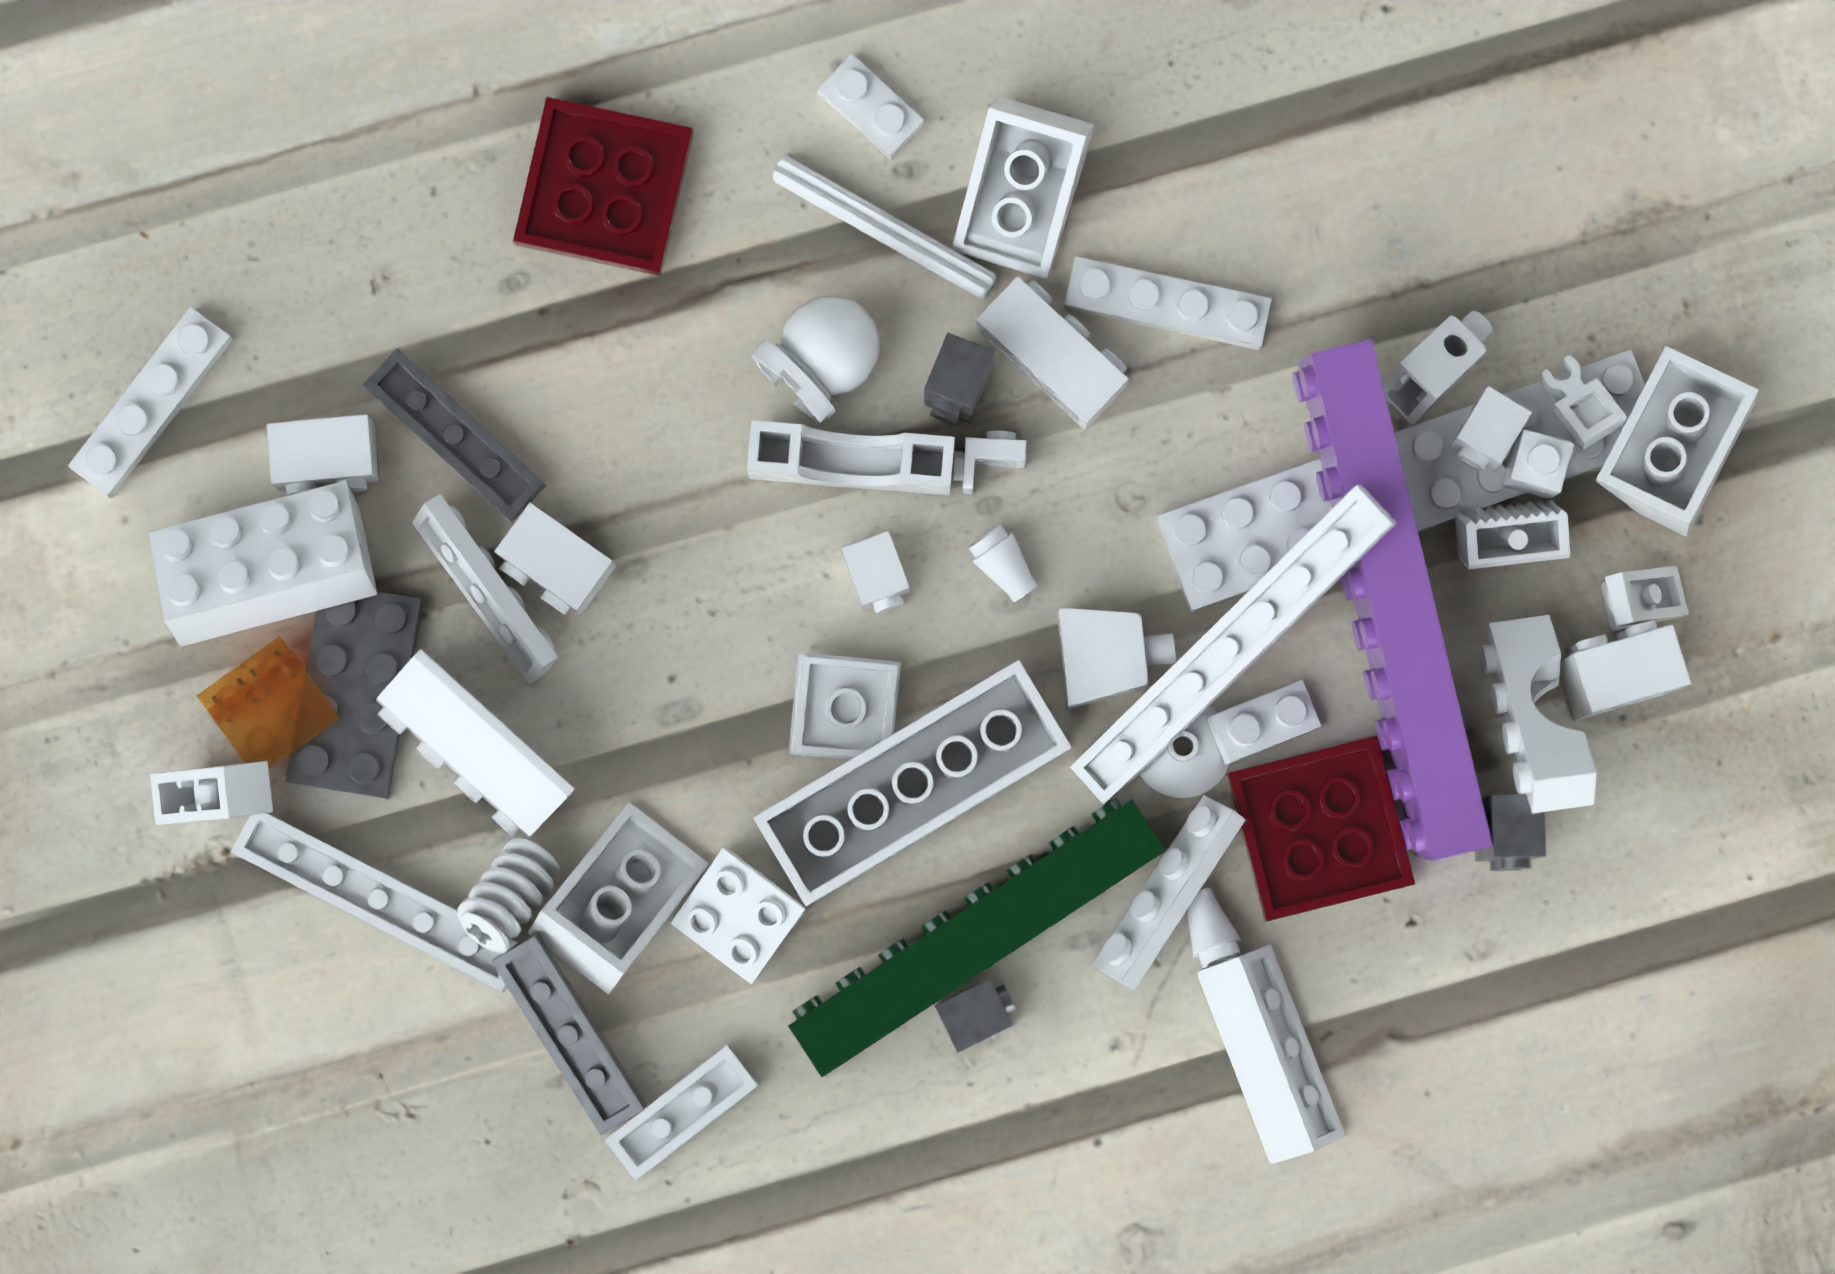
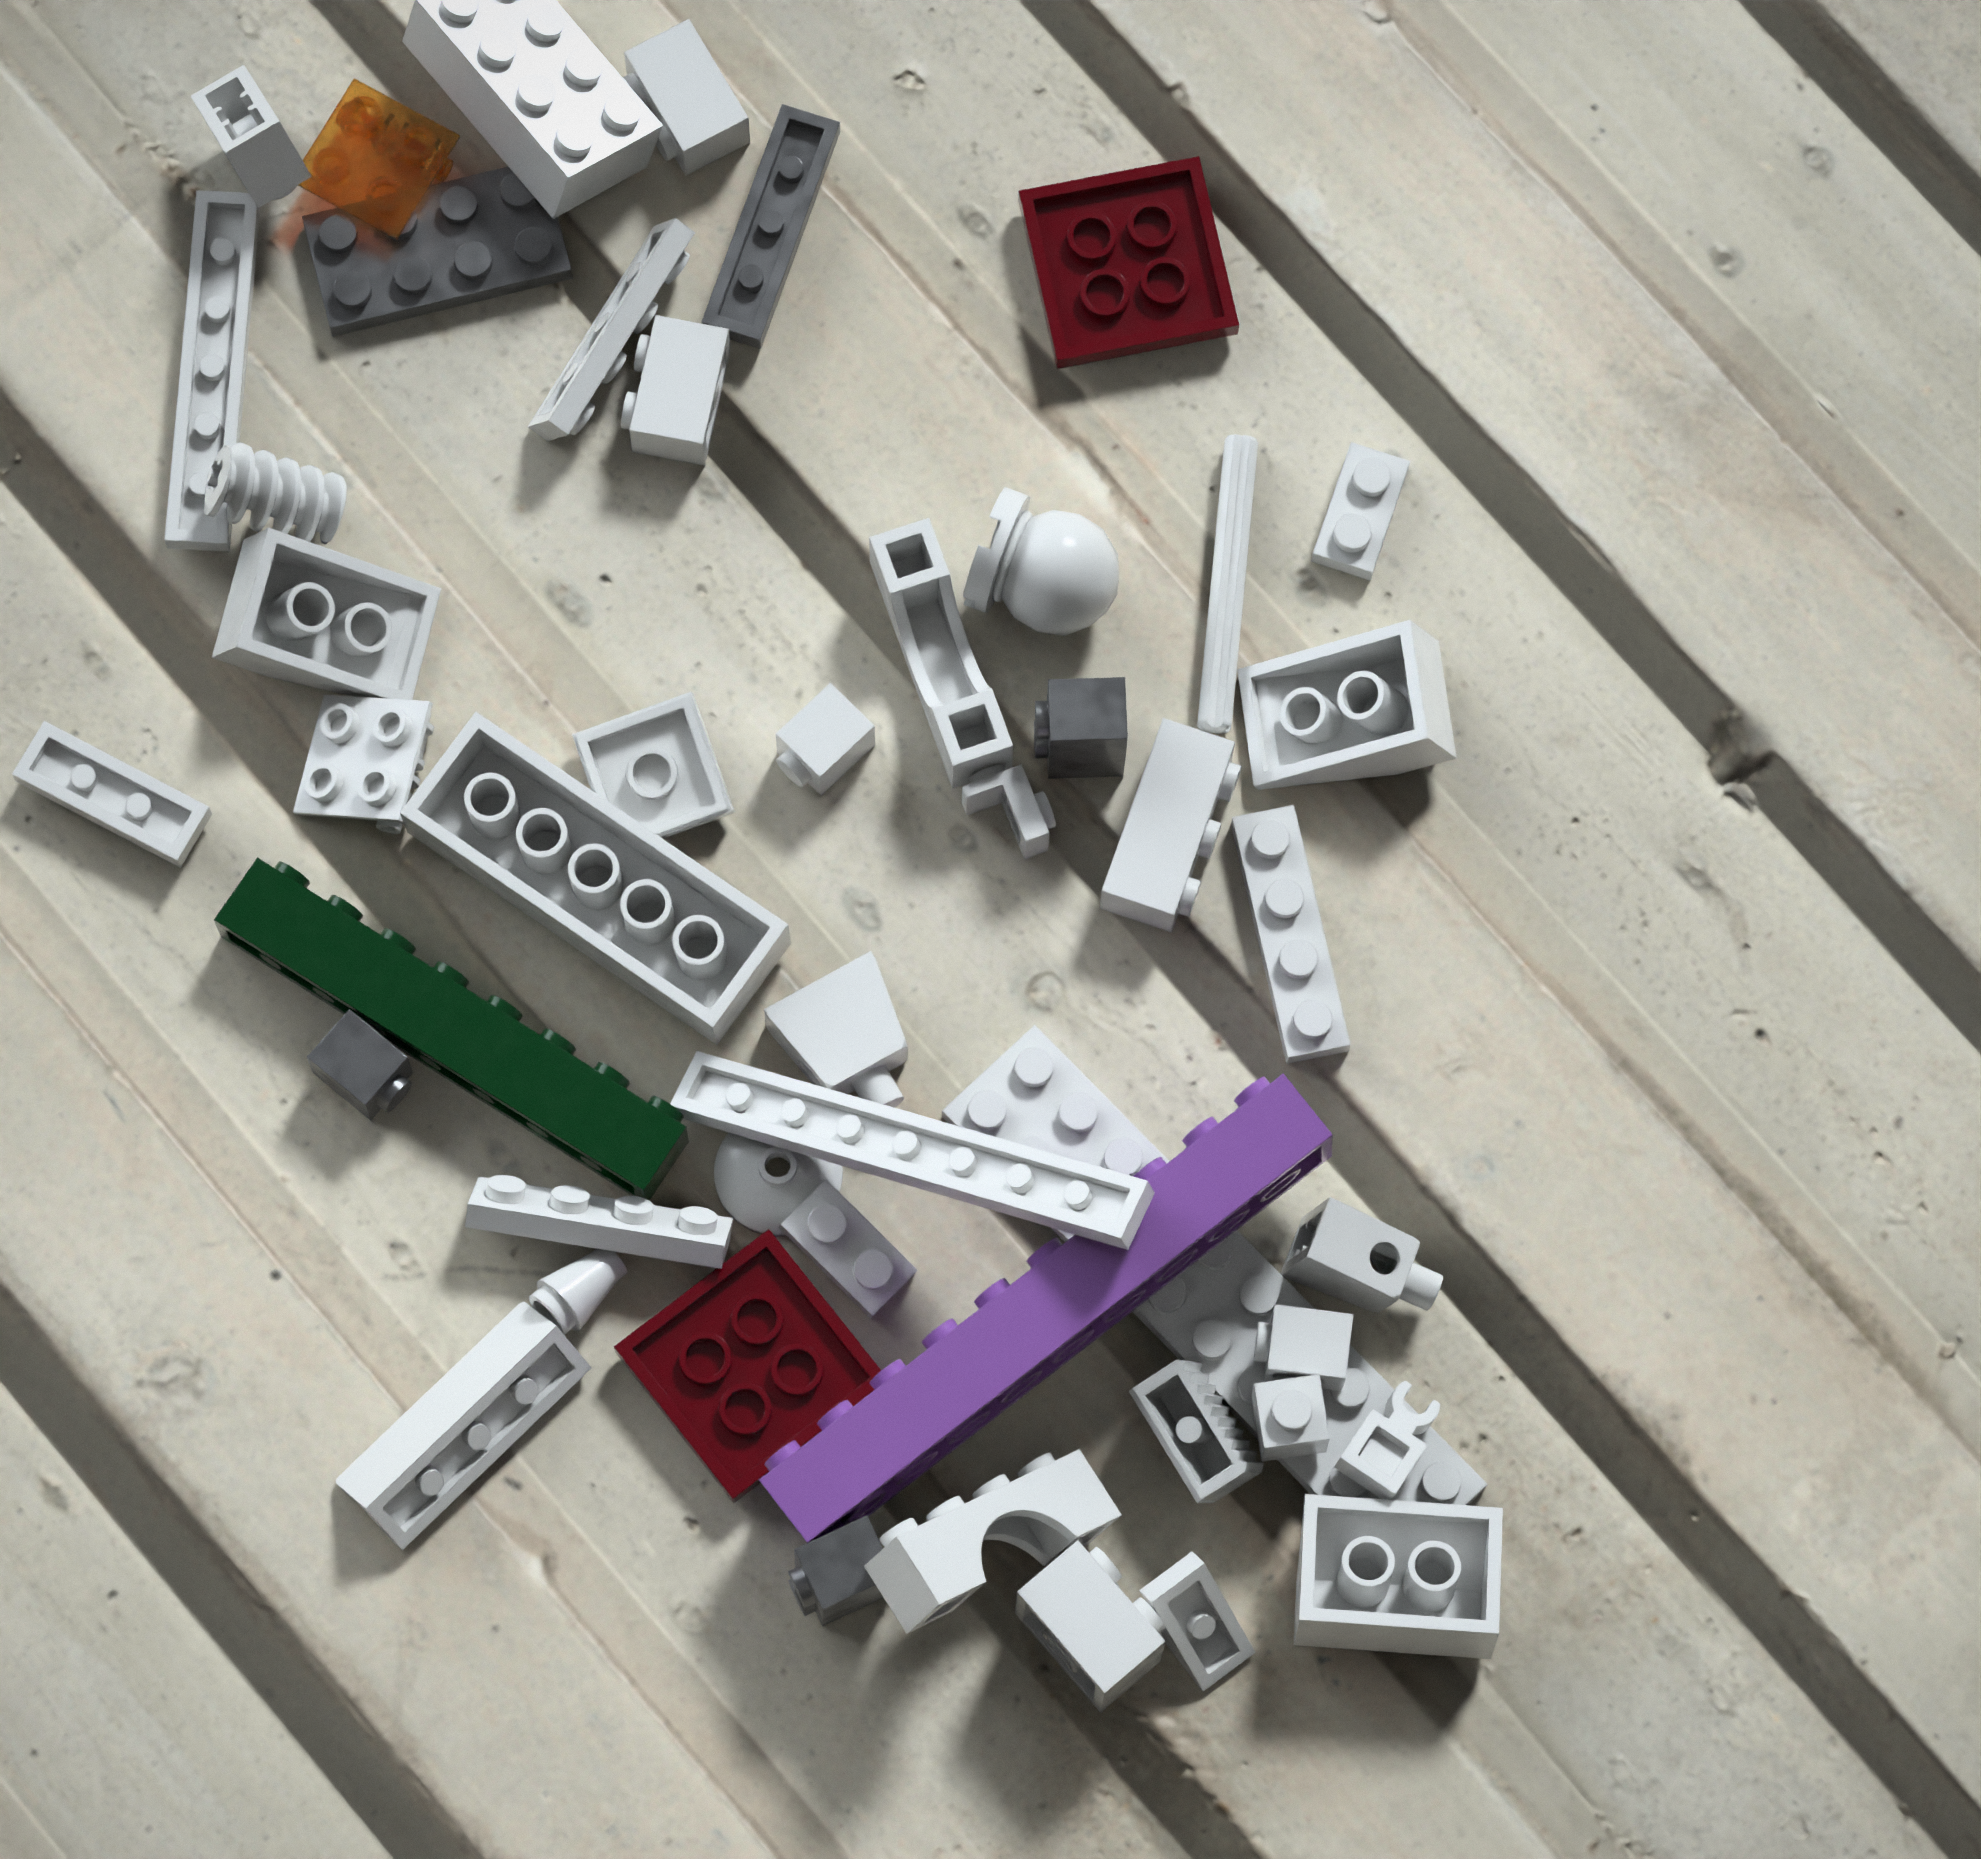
camera: 60 degrees right, 10 degrees down
white slope [376,649,575,838] -> none
flat silver plate [492,932,647,1135] -> none
white cone [968,524,1038,602] -> none

